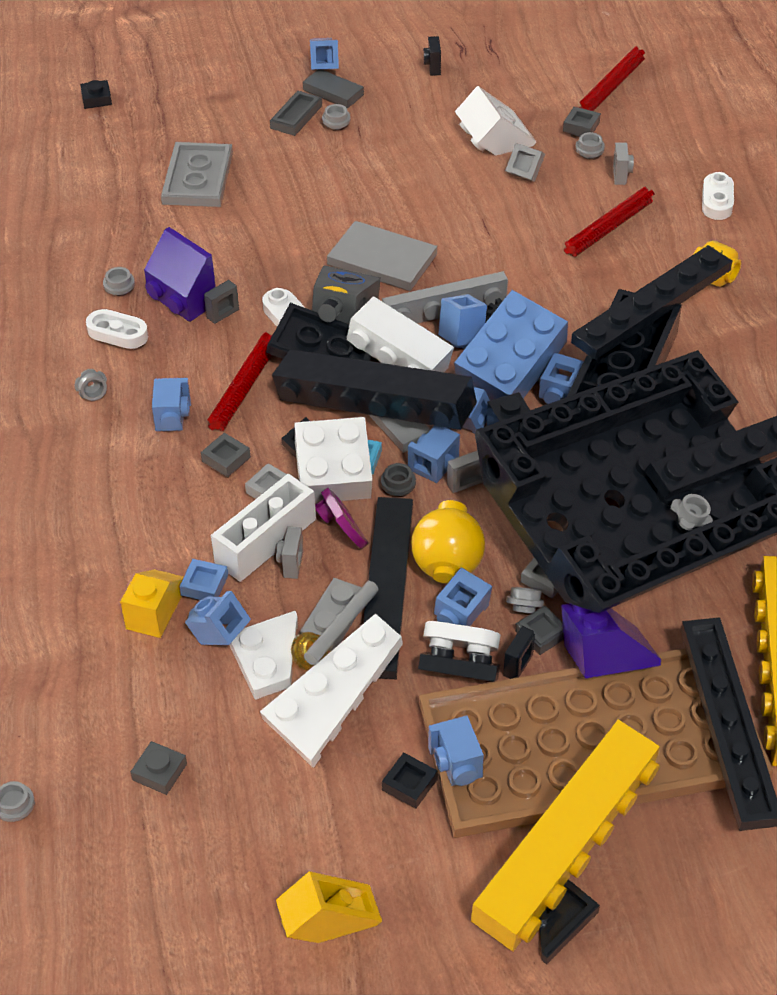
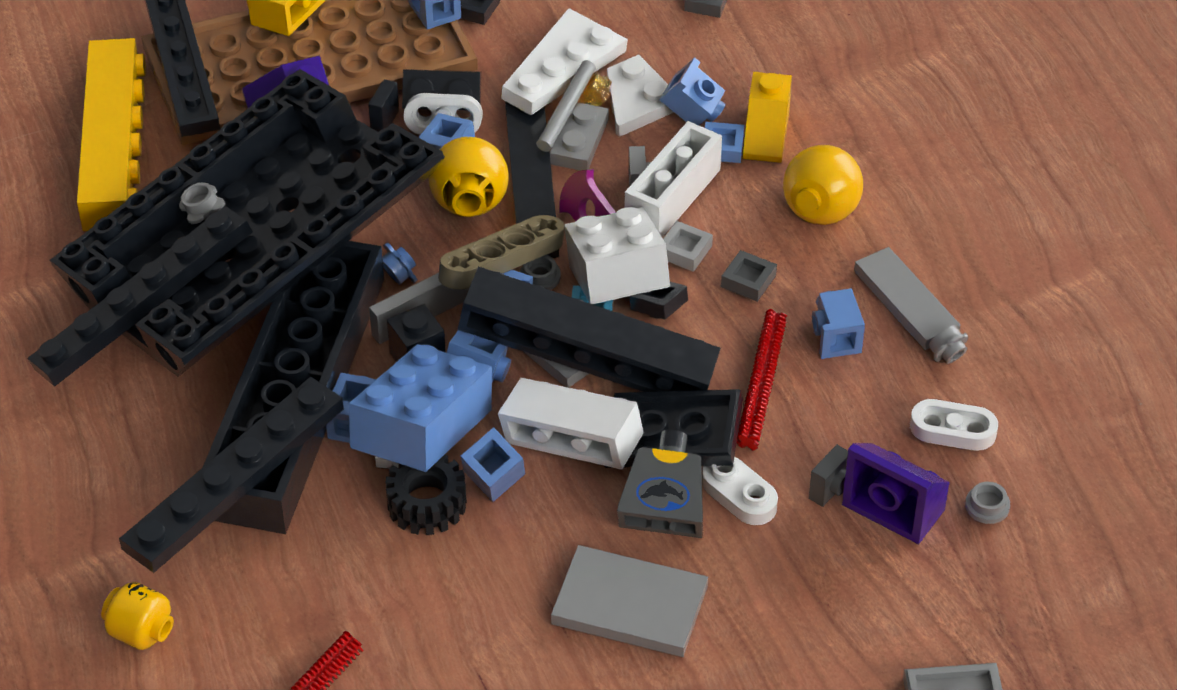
camera: 170 degrees right, 0 degrees up
light grey plate [382,271,508,323] -> none
none -> dark tan beam [438,215,565,290]
none -> yellow brick [783,145,863,225]
none -> light grey tile [854,247,961,350]

